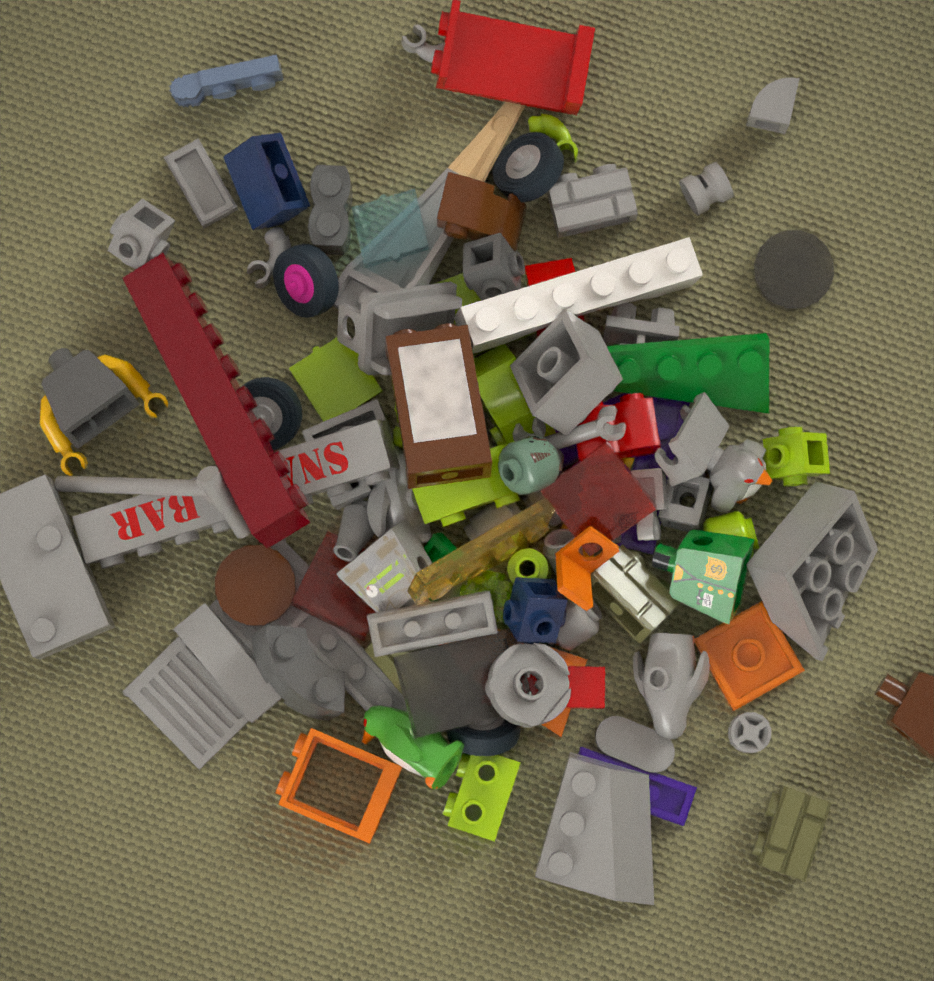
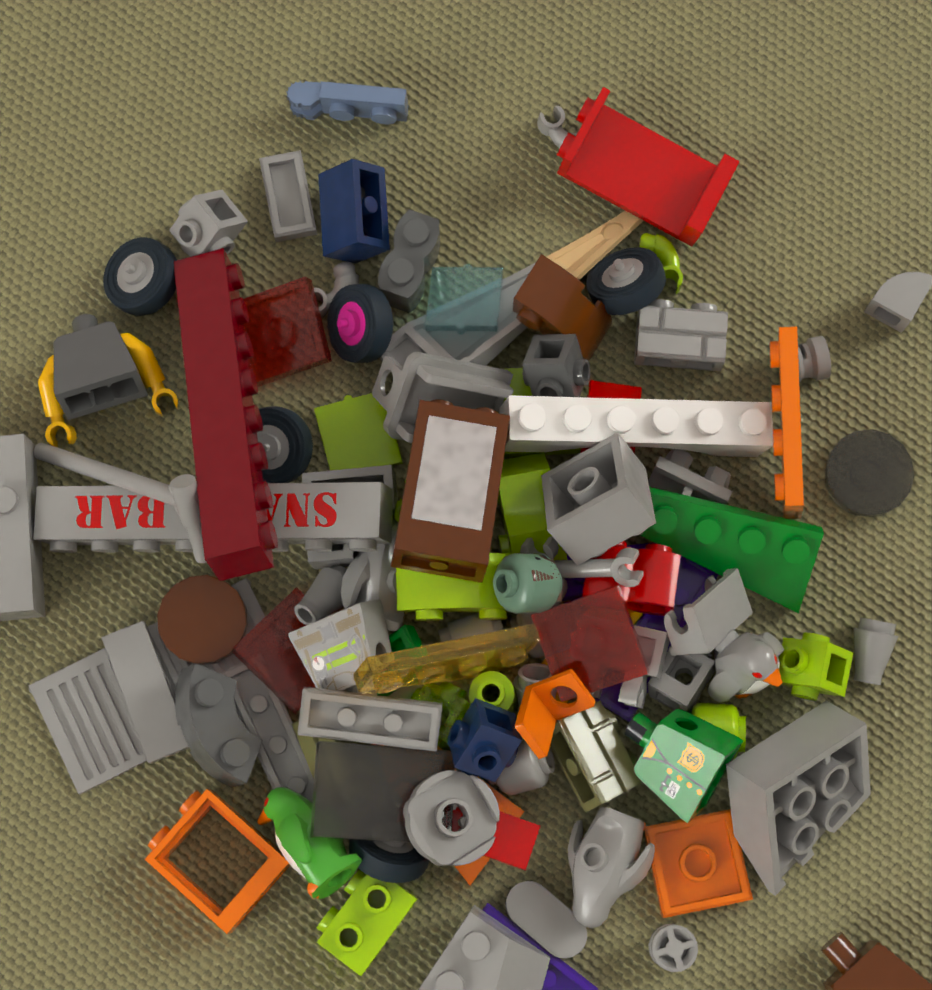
camera: 15 degrees right, 5 degrees down
none -> black wheel [103,237,177,316]
none -> clear red tile [243,276,332,387]
none -> orange wing [770,326,804,519]
none -> light grey cone [854,617,899,685]

